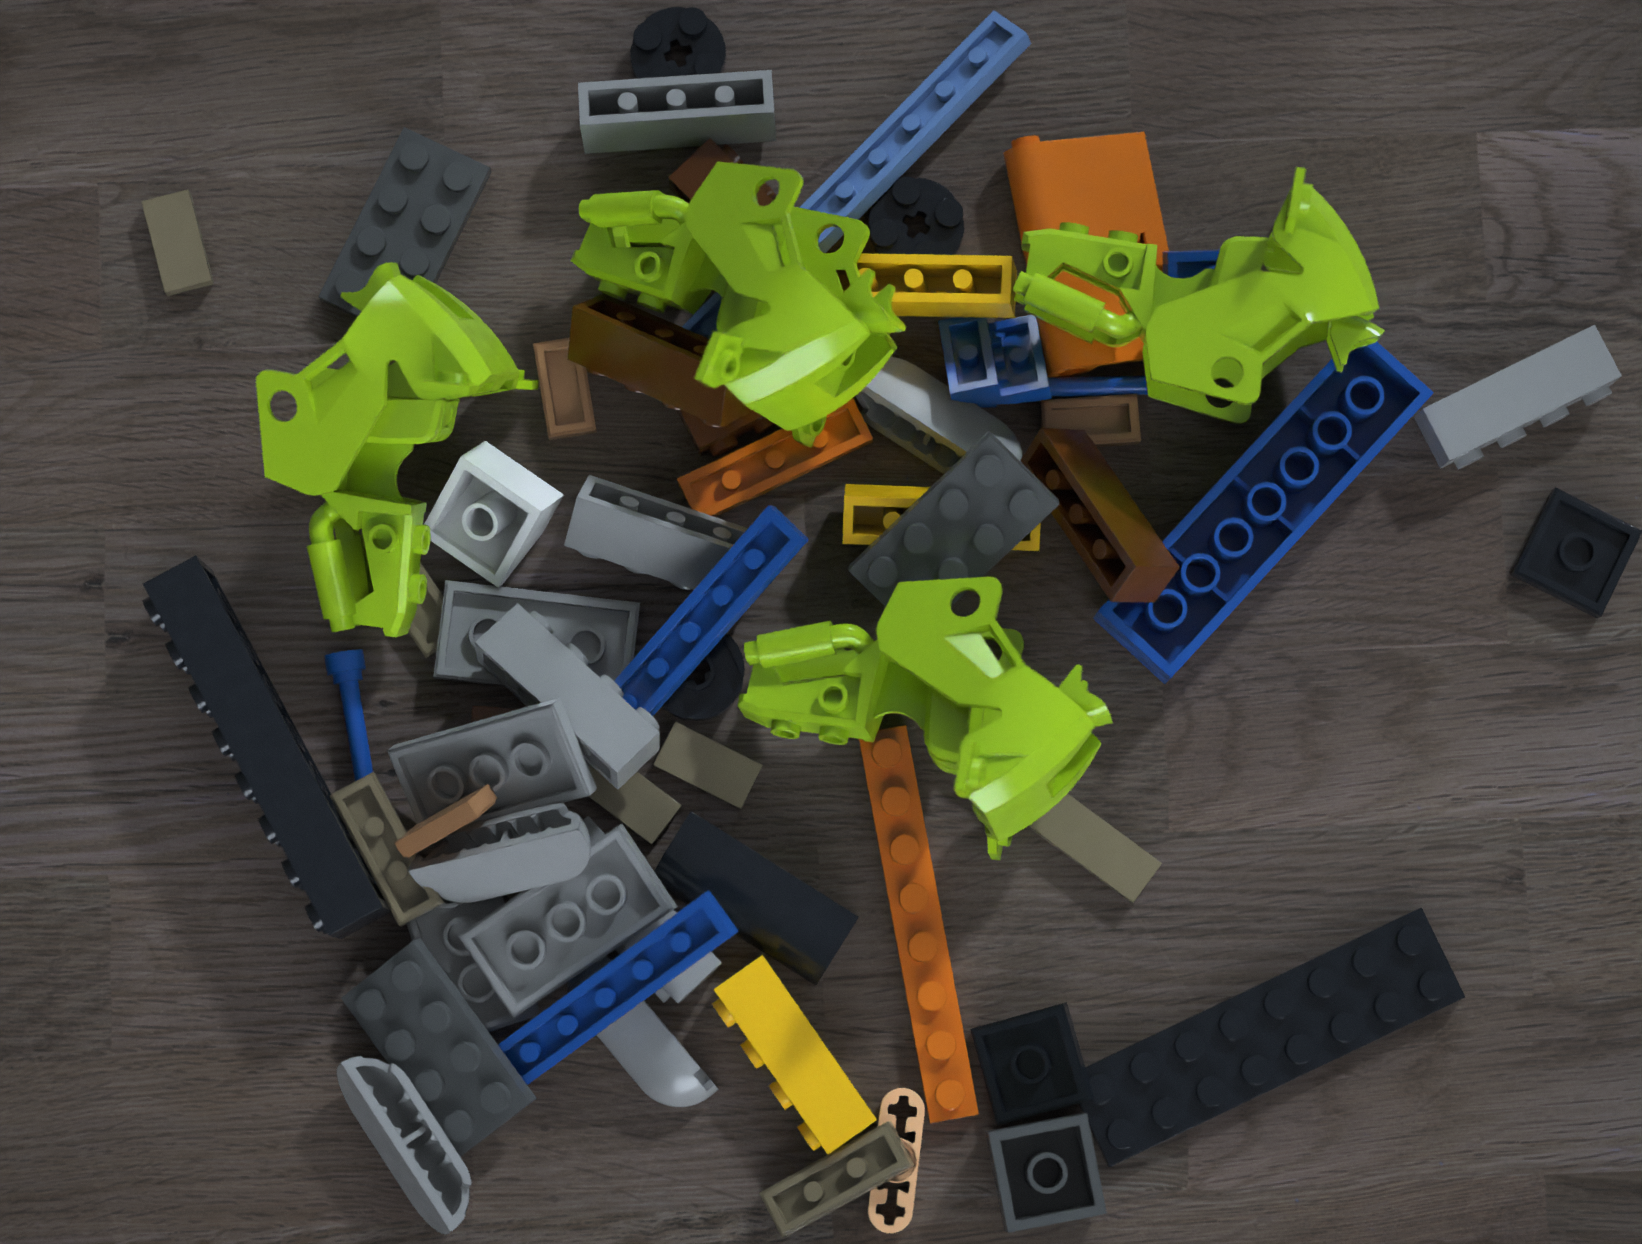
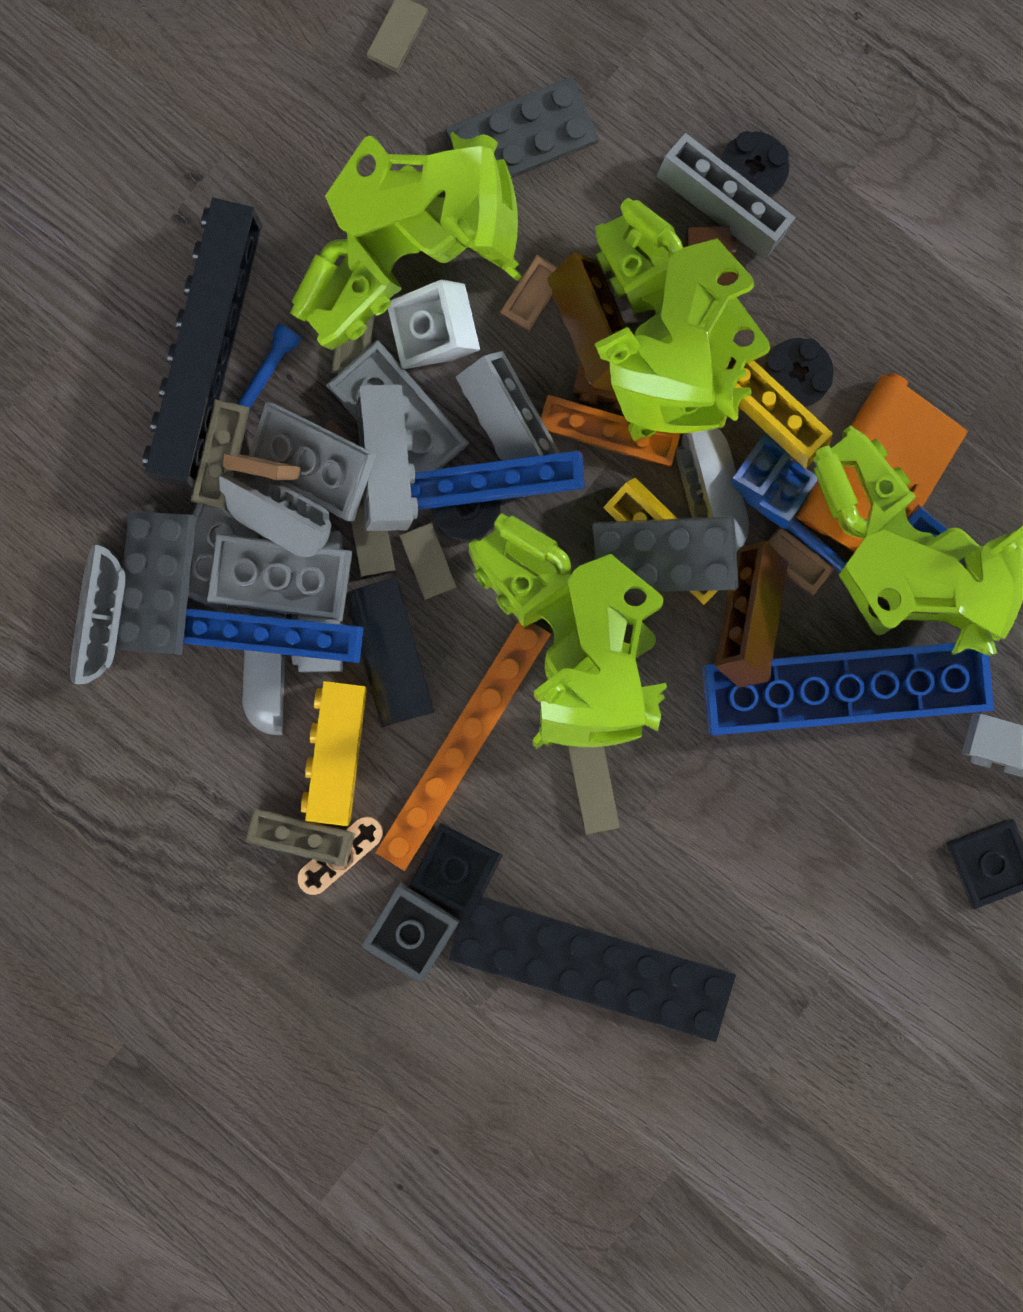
camera: 45 degrees right, 5 degrees up
medium blue plate [682,10,1031,339] -> none

